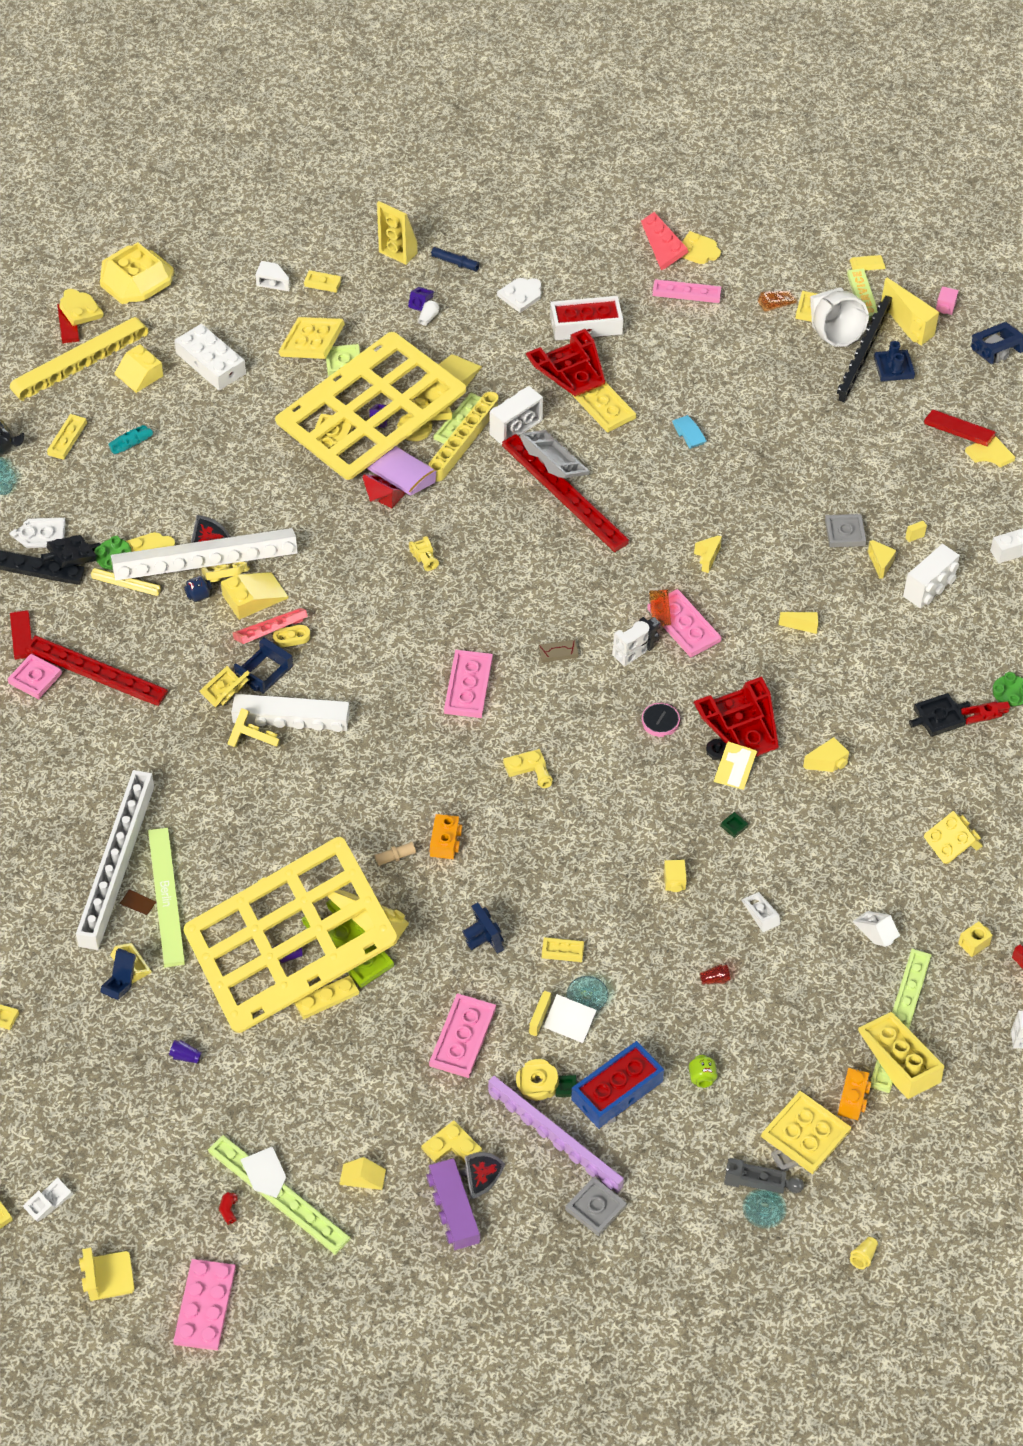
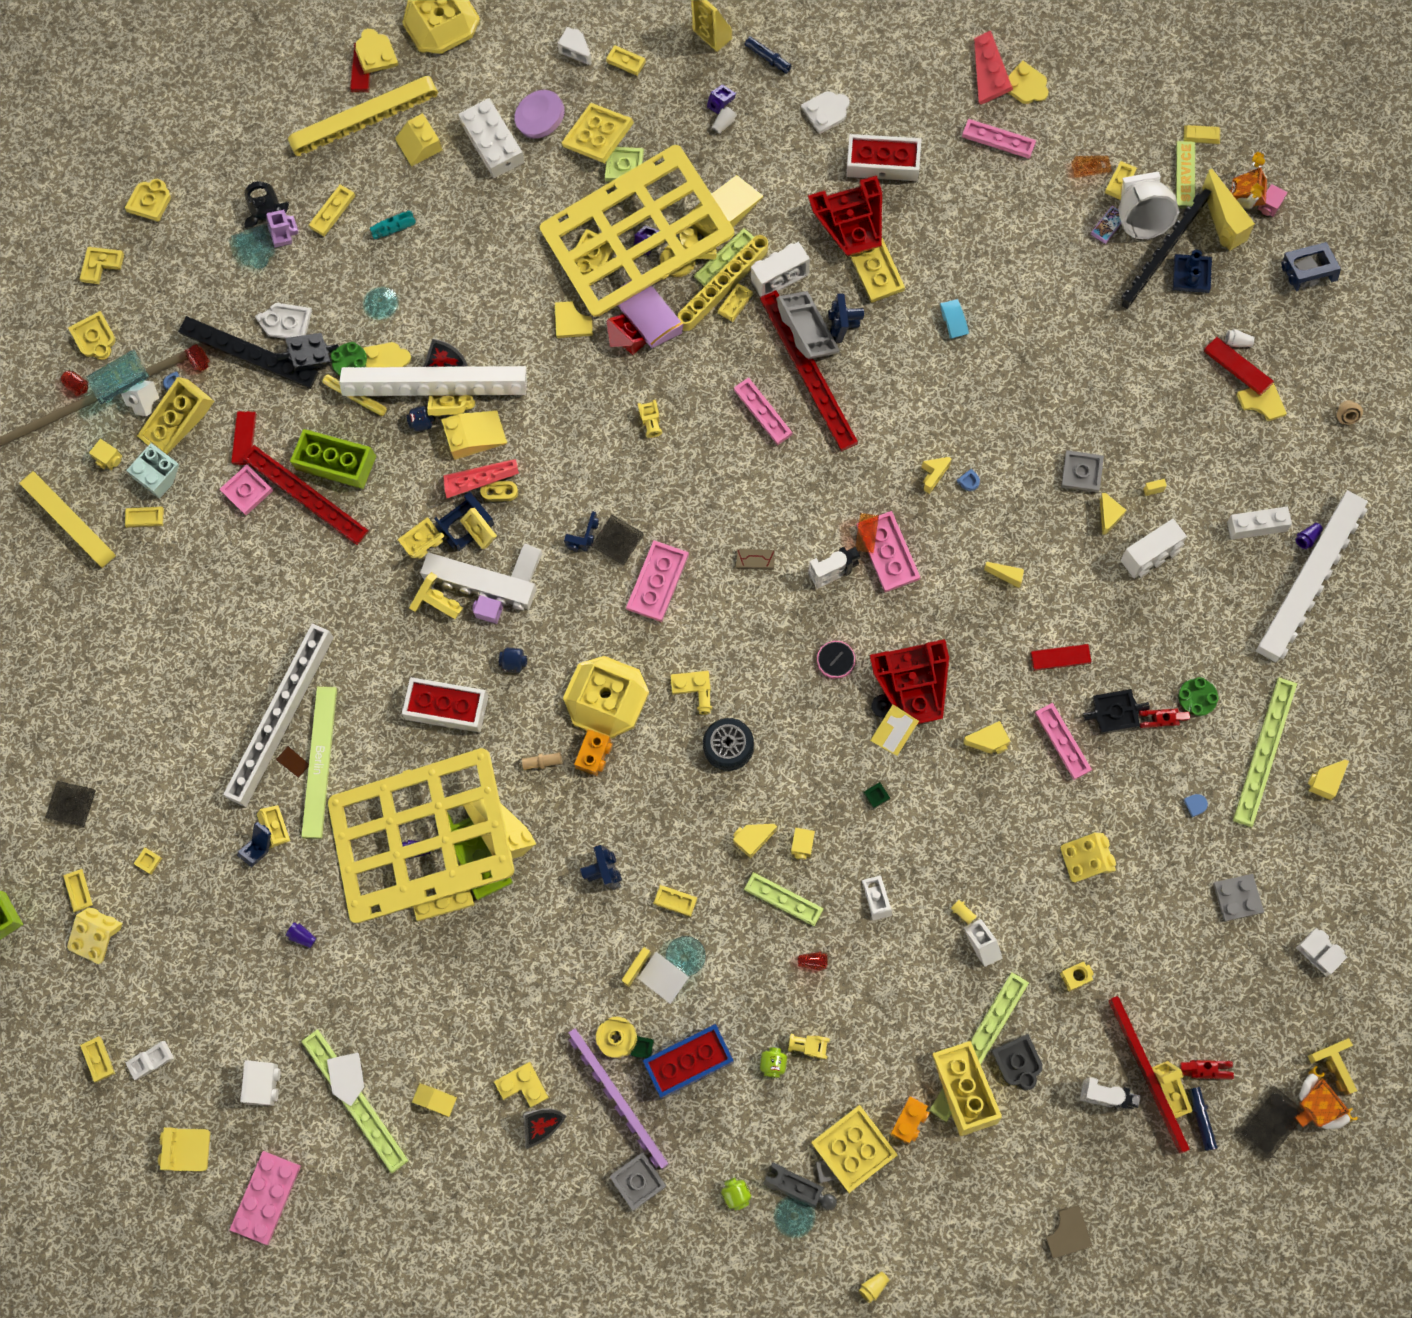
camera: 20 degrees right, 20 degrees up
red arm [219,1192,237,1225] -> none
medium lavender brick [426,1158,480,1250] -> none
bright pink plate [429,993,496,1078] -> none
none -> white slope [240,1060,281,1106]
none -> lavender brick [266,210,298,248]
none -> lime brick [290,429,376,489]
none -> clear light blue dish [363,287,399,320]
none -> brick [402,677,489,733]
none -> light yellow plate [460,508,497,549]
none -> lavender brick [472,595,503,624]
none -> dark blue head [499,647,528,673]
none -> white slope [511,544,542,582]
none -> lavender piece [515,90,564,138]
none -> light yellow tile [555,301,593,338]
none -> light yellow piece [563,656,649,739]
none -> dark blue bracket [564,511,599,552]
none -> clear smoke plate [592,515,644,566]
none -> wheel [703,718,754,771]
none -> light yellow plate [718,283,753,322]
none -> lime head [721,1178,751,1211]
none -> light yellow slope [733,824,777,859]
none -> bright pink plate [734,378,792,446]
none -> yellowish green tile [744,872,824,927]
none -> light yellow connector [788,1034,830,1060]
none -> dark blue plate [828,293,864,343]
none -> light yellow pin [951,900,977,925]
none -> medium blue tile [957,469,980,491]
none -> dark grey plate [991,1034,1043,1090]
none -> red tile [1031,644,1092,671]
none -> bright pink plate [1035,703,1092,780]
none -> tile [1091,206,1121,244]
none -> white cone [1225,329,1254,348]
none -> torso [1229,152,1267,209]

